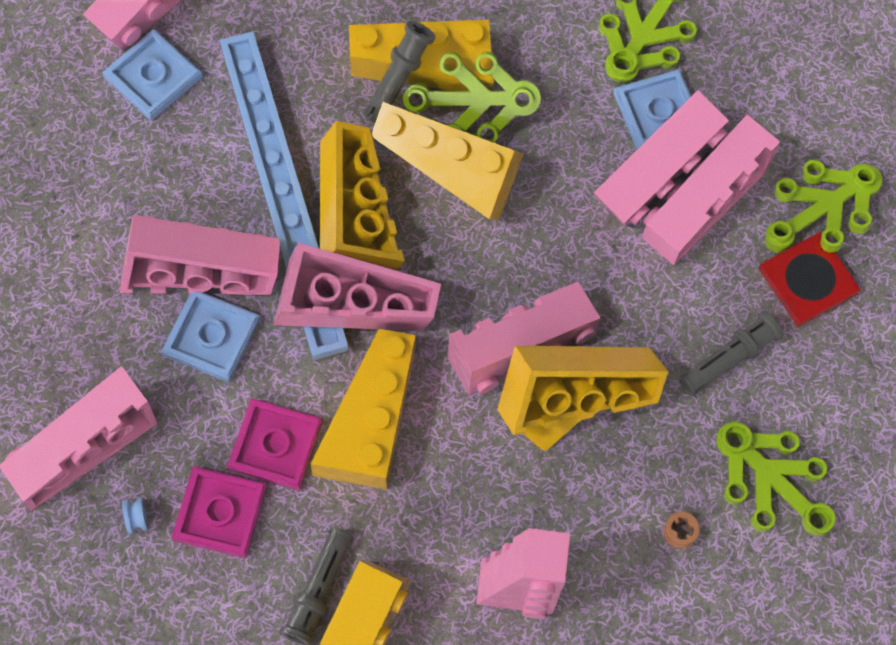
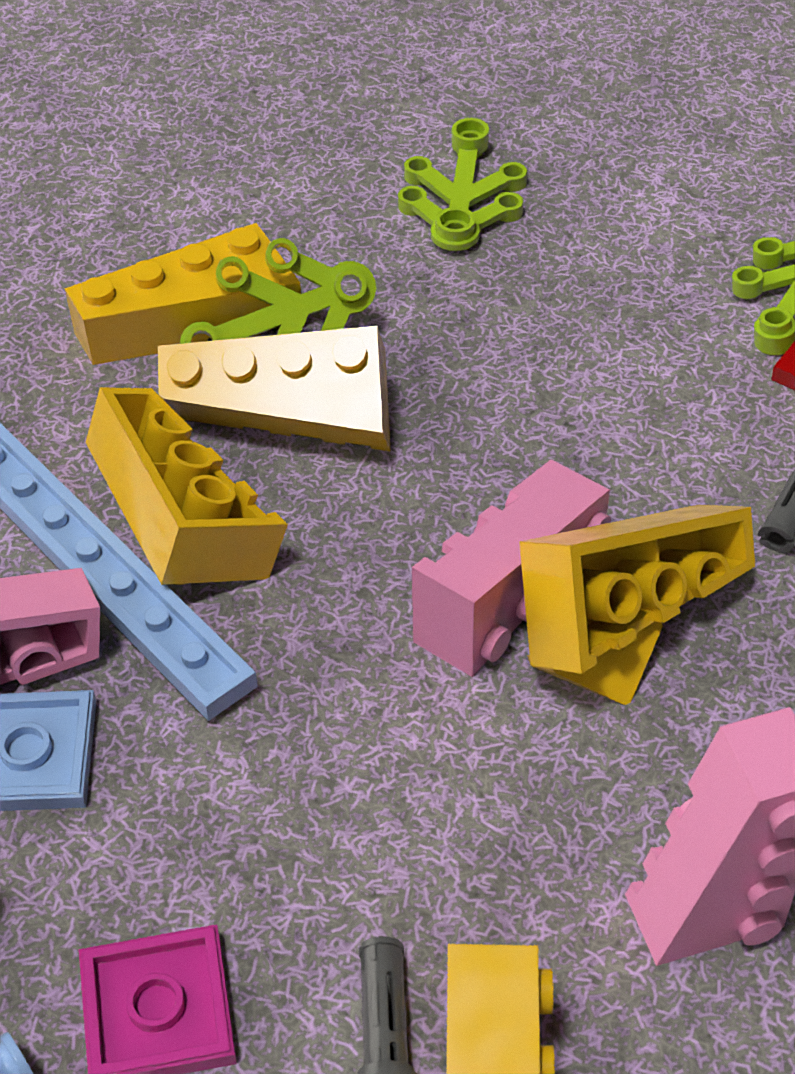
camera: 20 degrees left, 20 degrees down
dark pink tile [227,398,323,491] -> none
bright pink wedge [273,242,441,331] -> none
yellow wedge [310,329,416,490] -> none
dark grey pin [363,21,435,123] -> none
bright pink wedge [594,90,729,226] -> none
light blue tile [613,69,691,149] -> none
bright pink wedge [642,114,780,265] -> none

